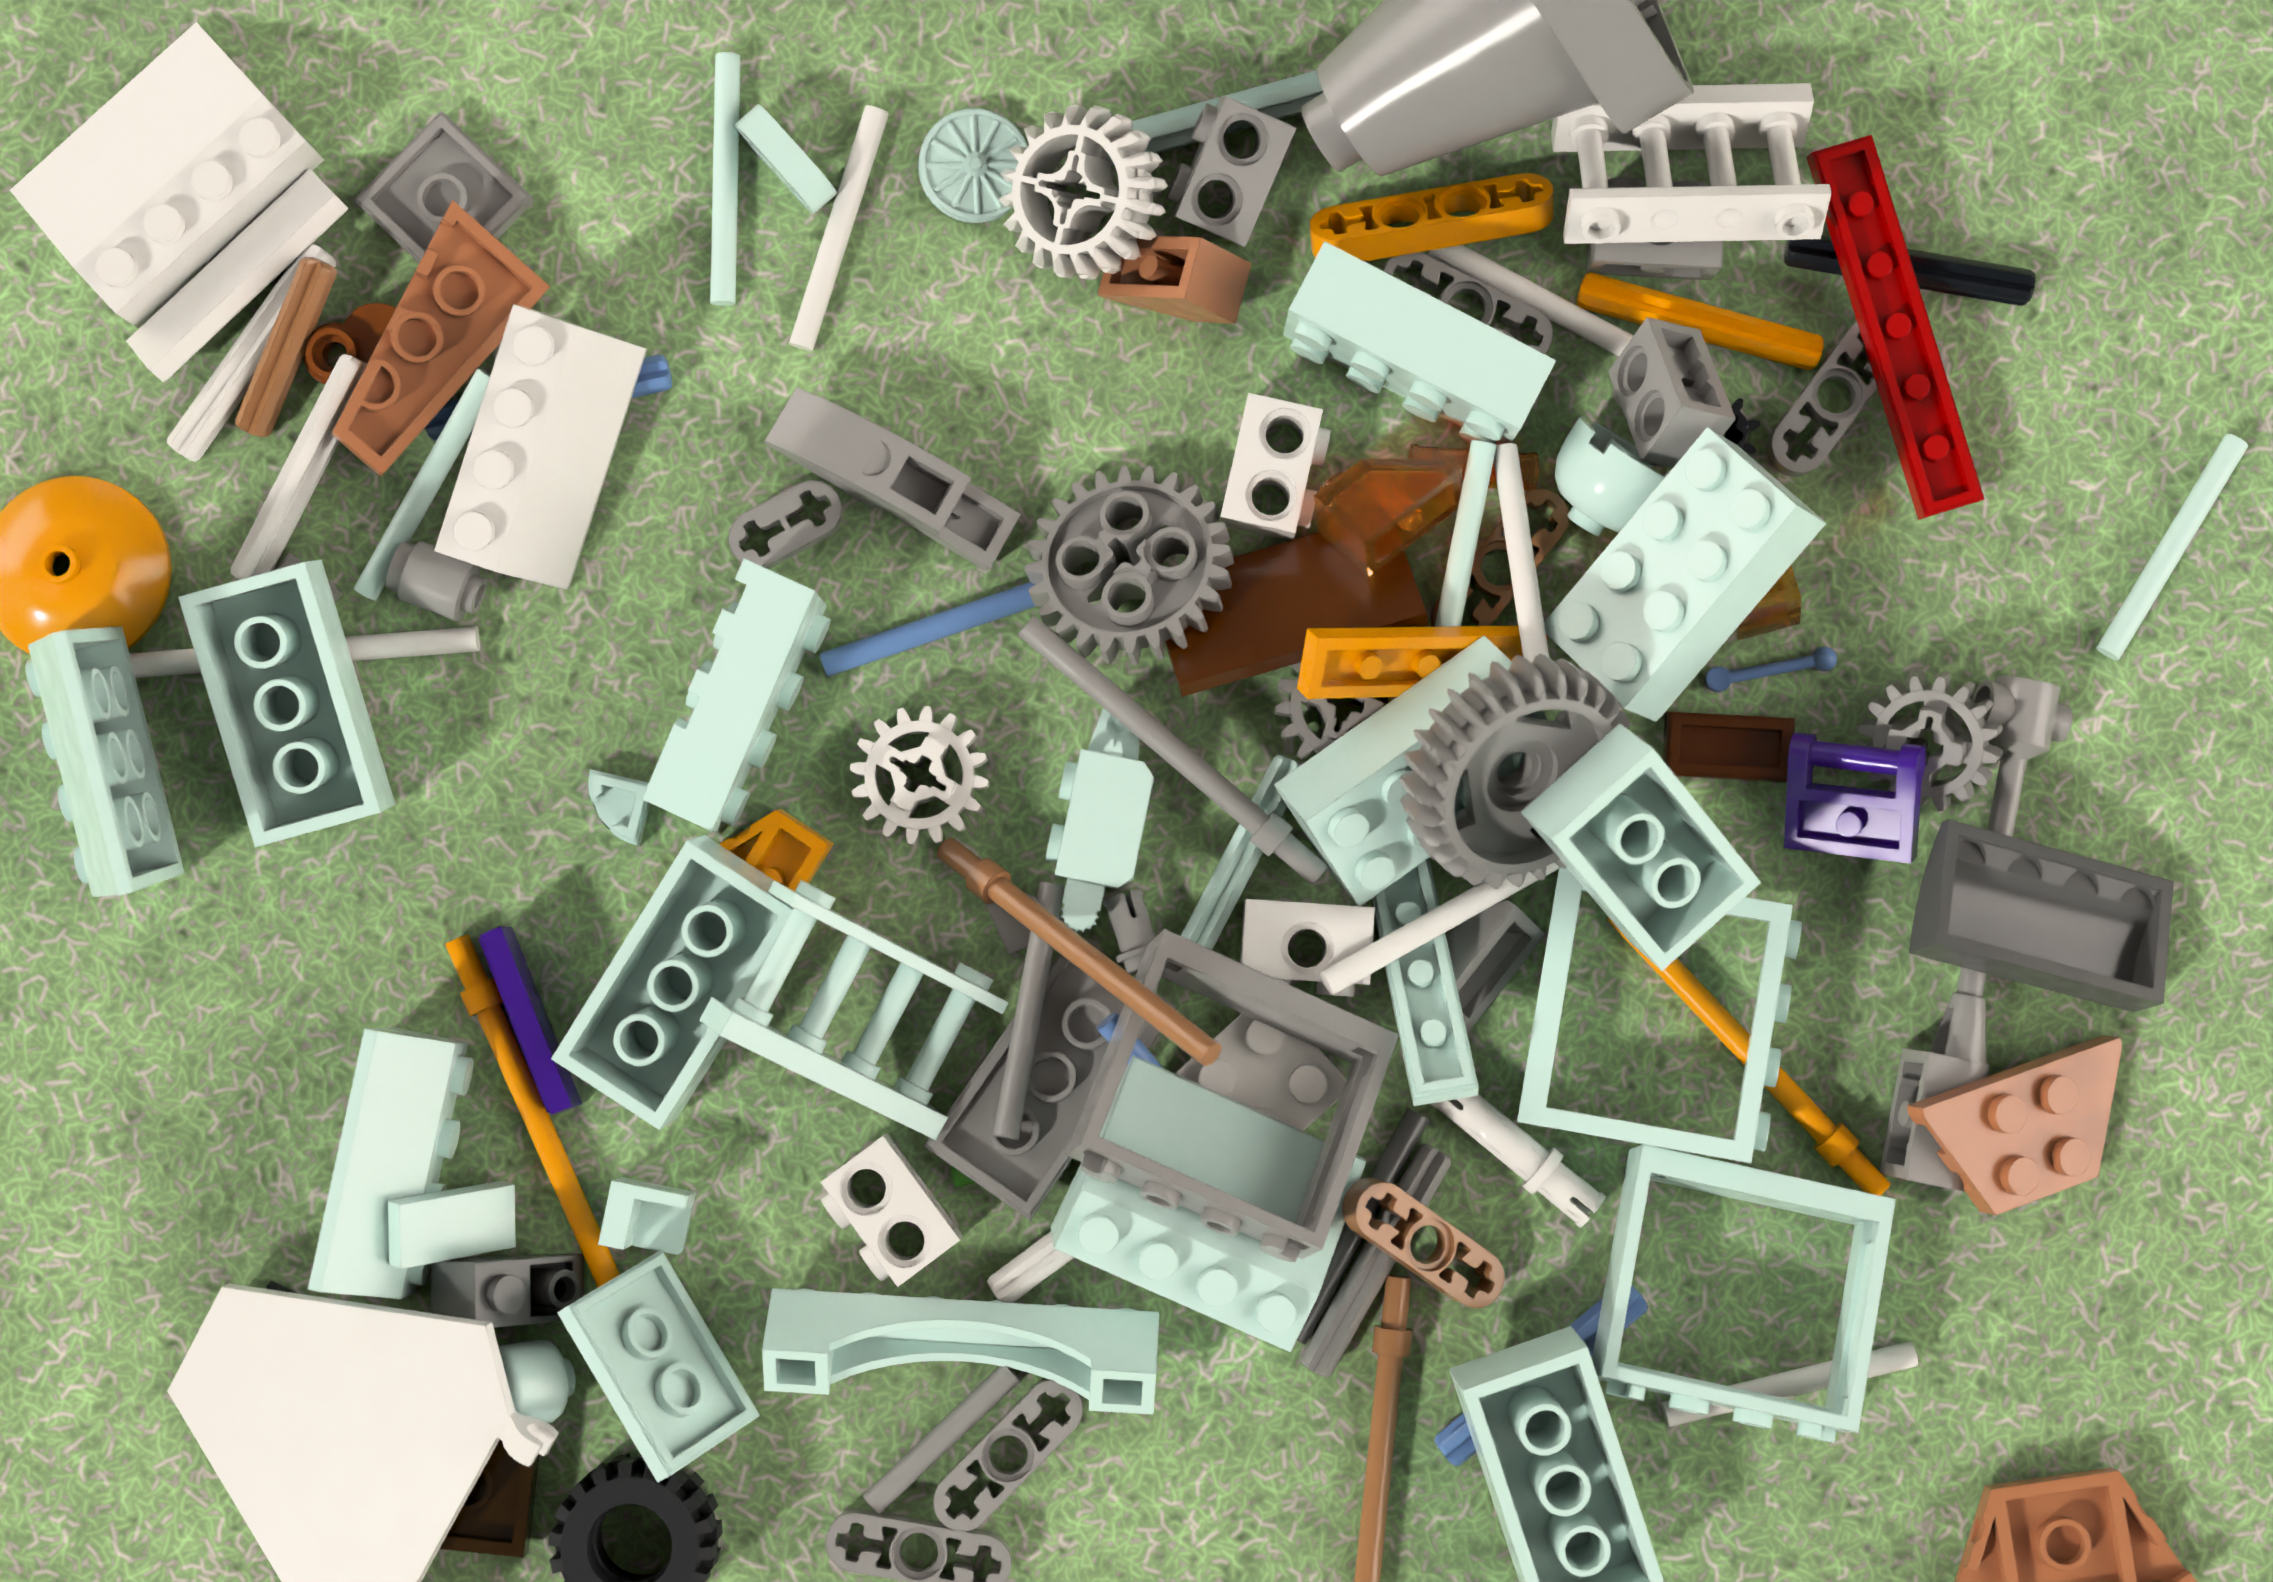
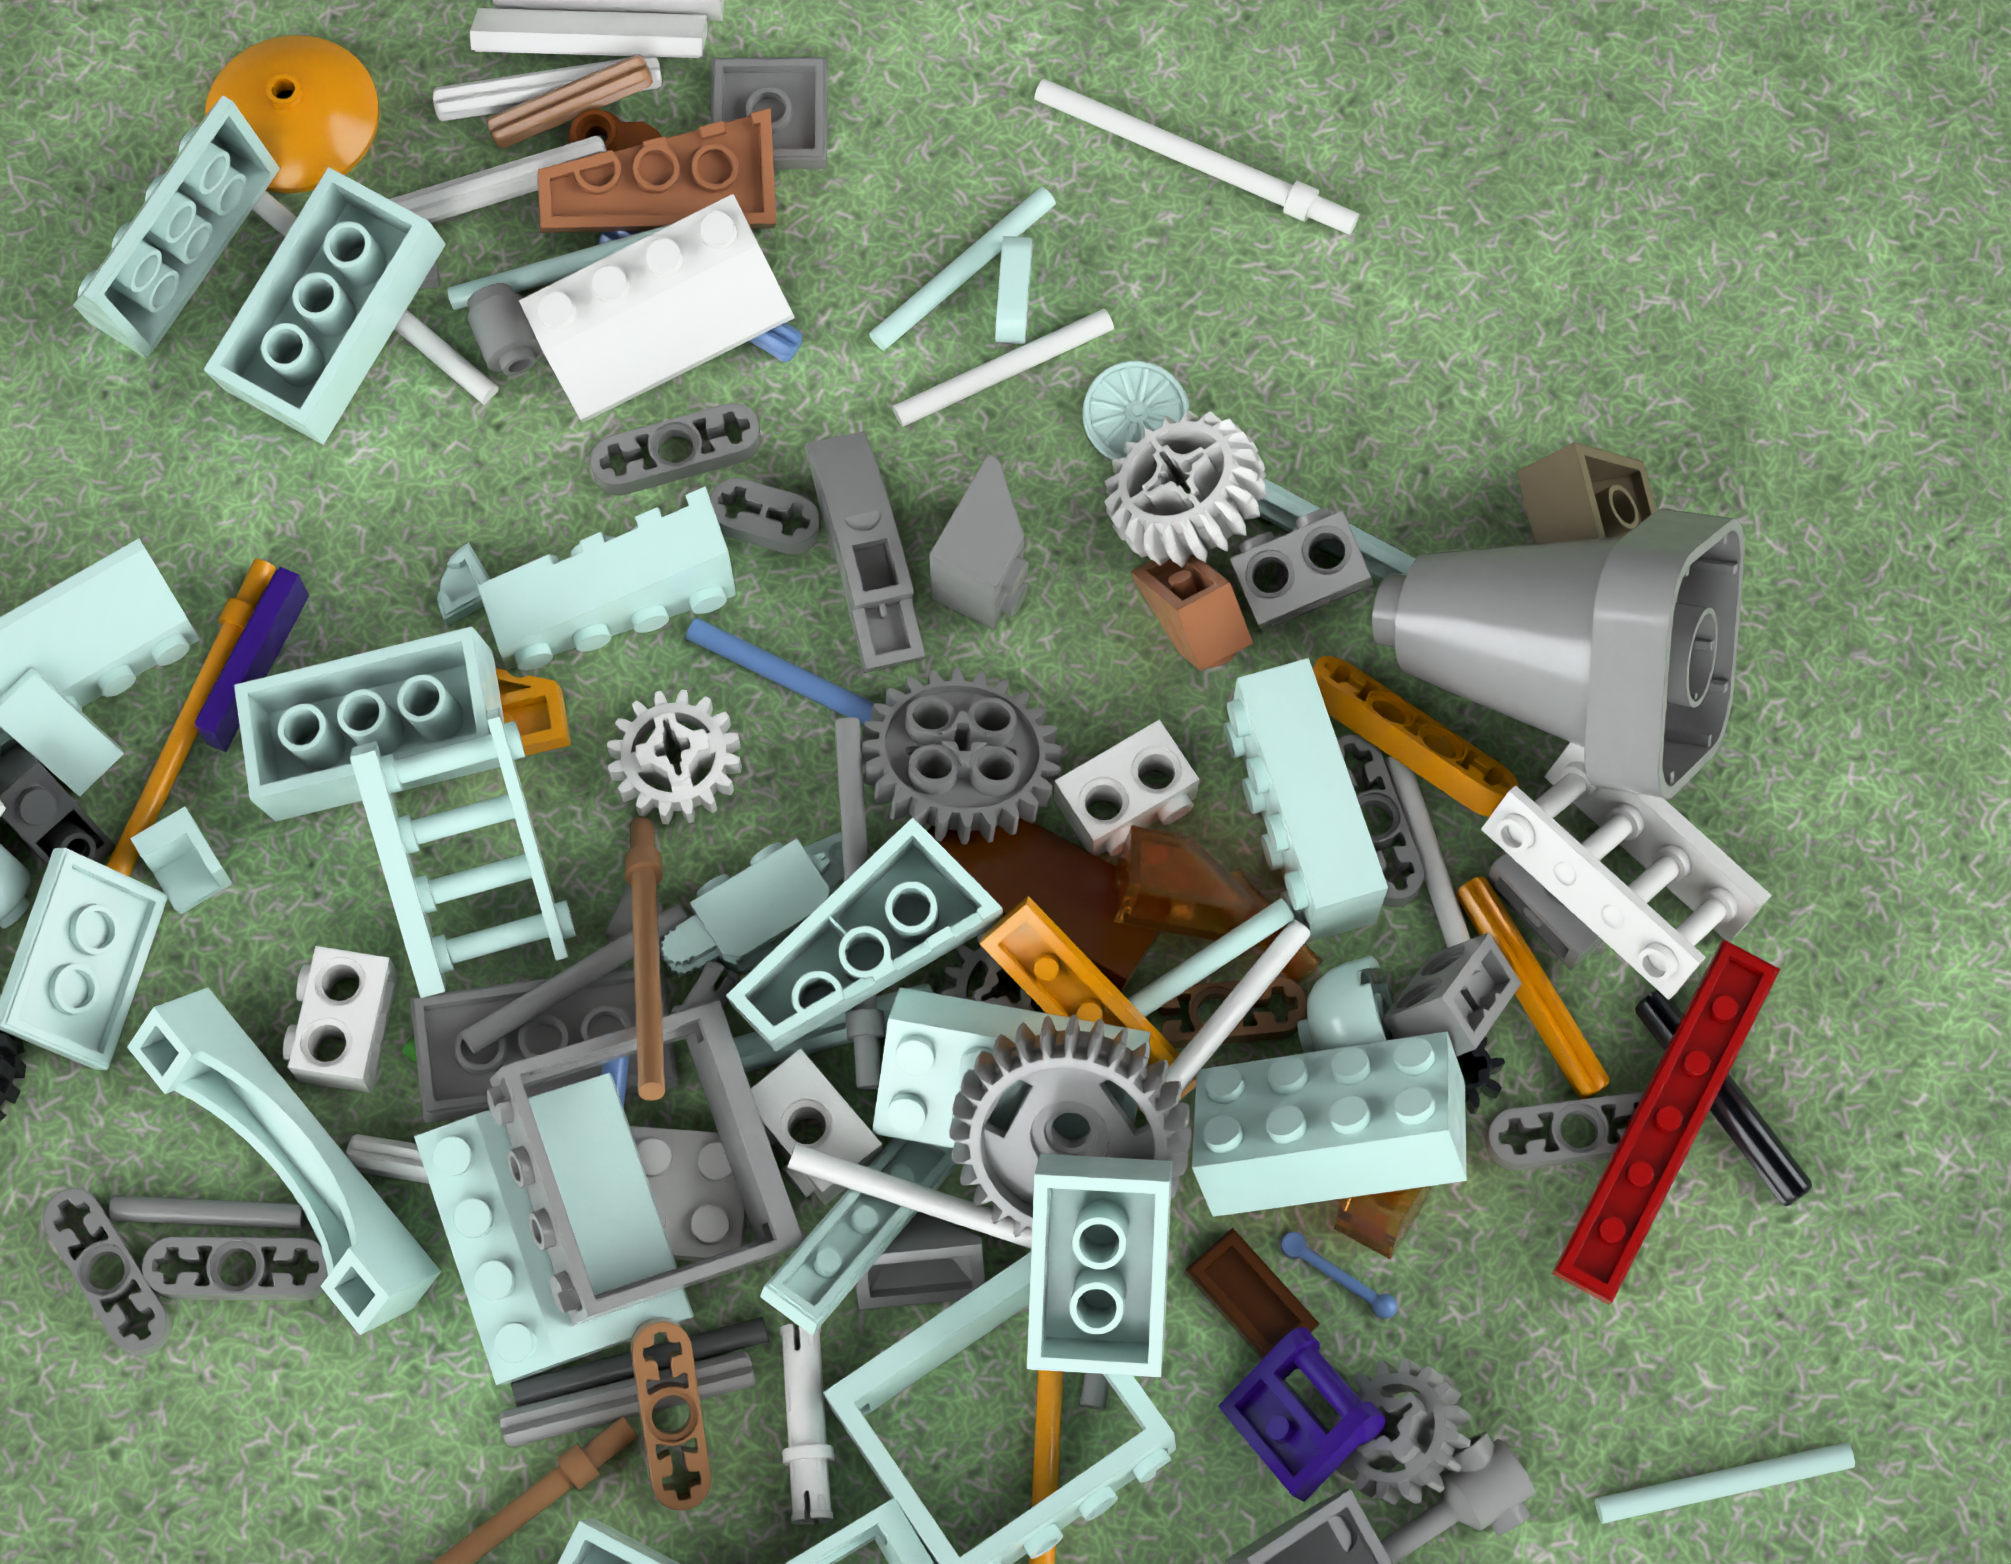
camera: 45 degrees right, 15 degrees down
none -> light grey beam [590,403,761,495]
none -> light aqua wedge [726,817,1003,1051]
none -> light grey slope [929,454,1029,630]

